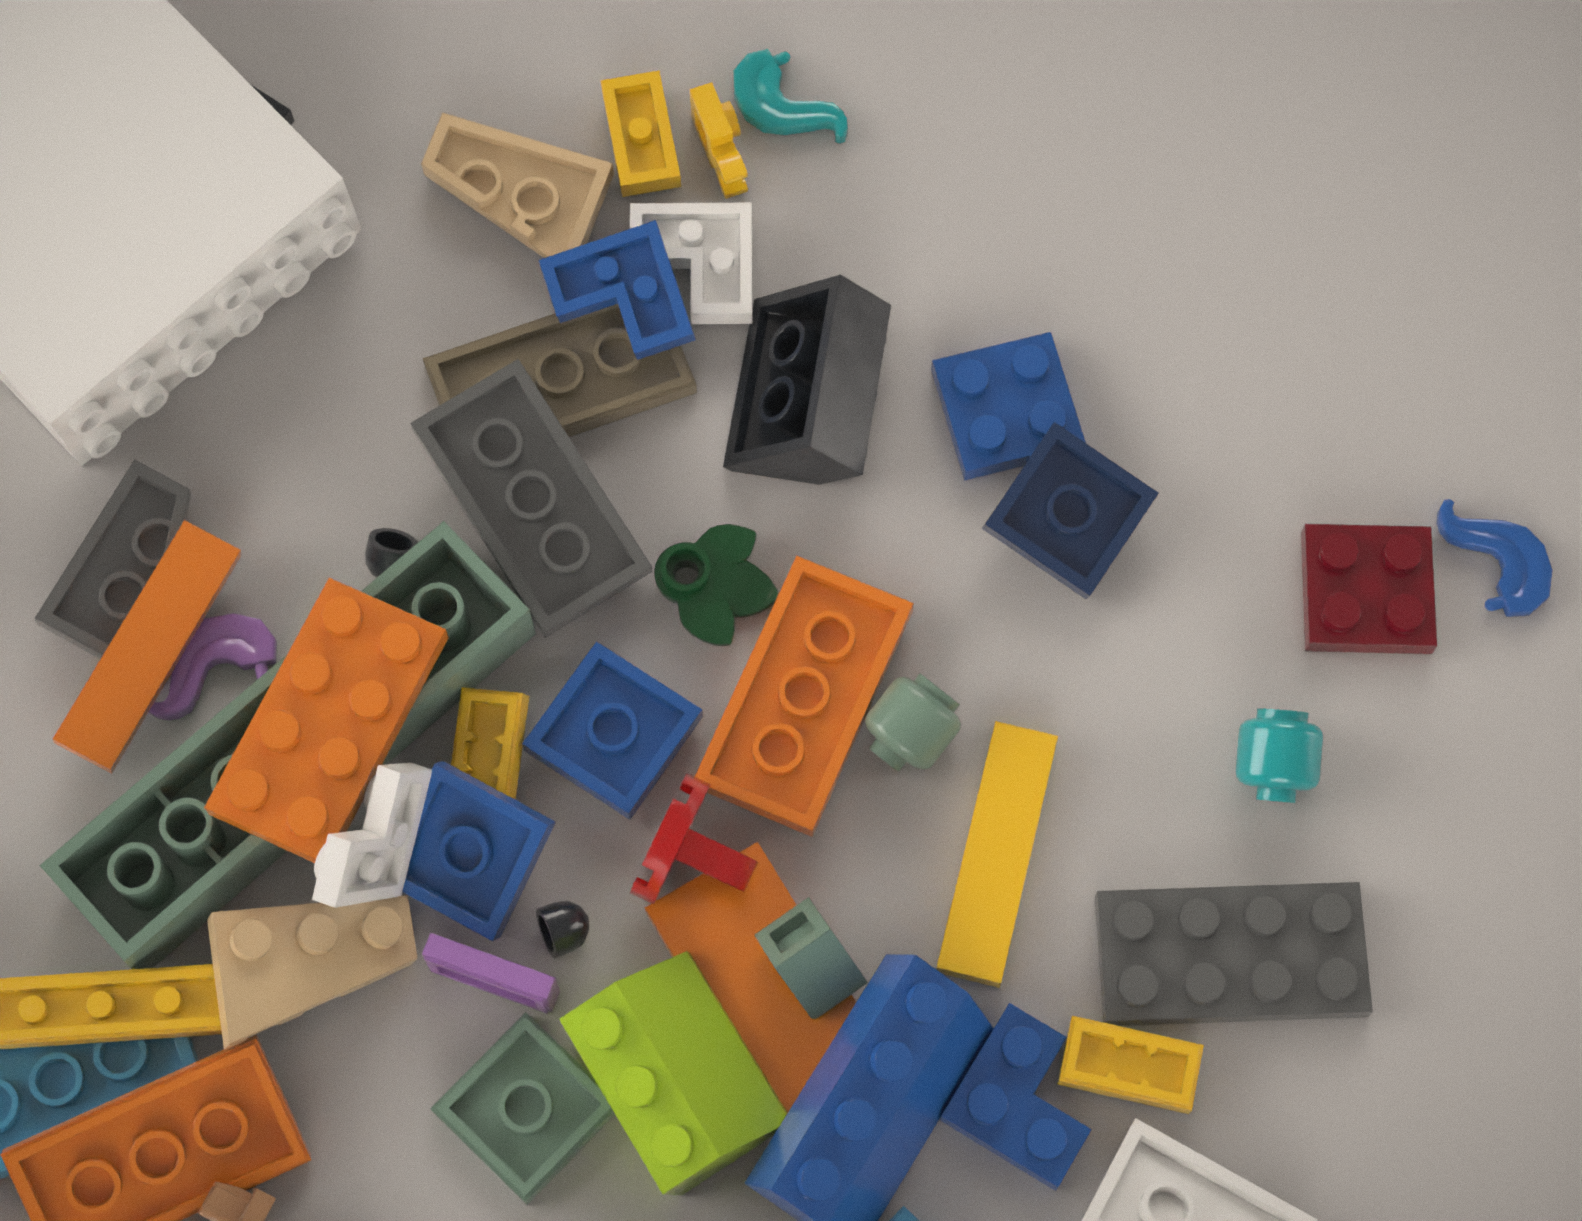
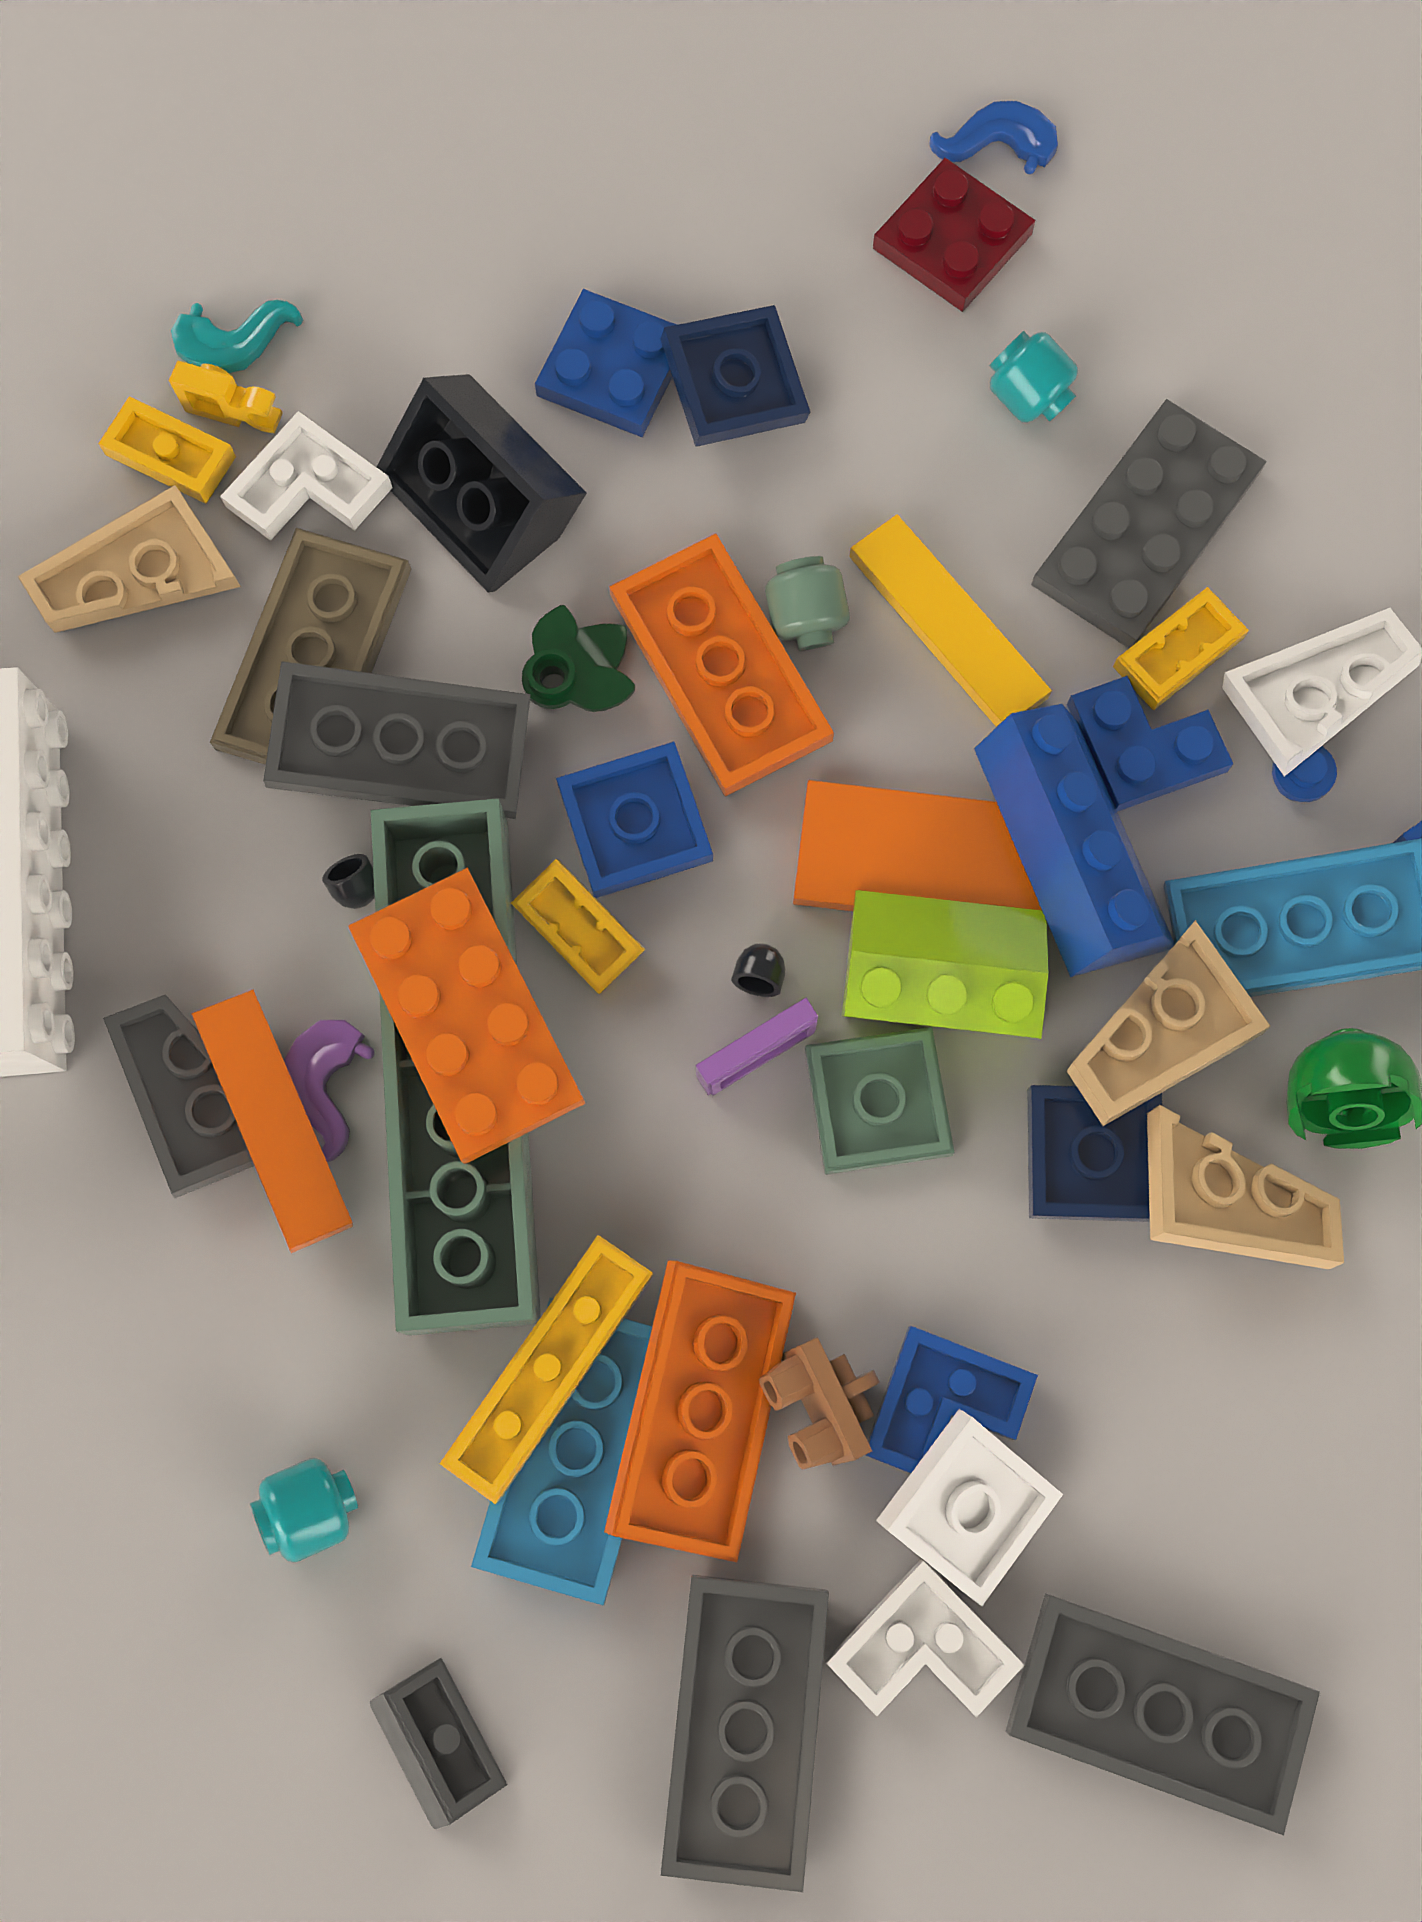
camera: 50 degrees left, 5 degrees up
tan wing [207,895,418,1050] -> none
white plate [312,762,432,908] -> none
blue plate [402,761,556,941] -> none
blue plate [539,220,696,360] -> none
red tile [630,773,758,904] -> none
sand green panel [754,897,868,1019] -> none

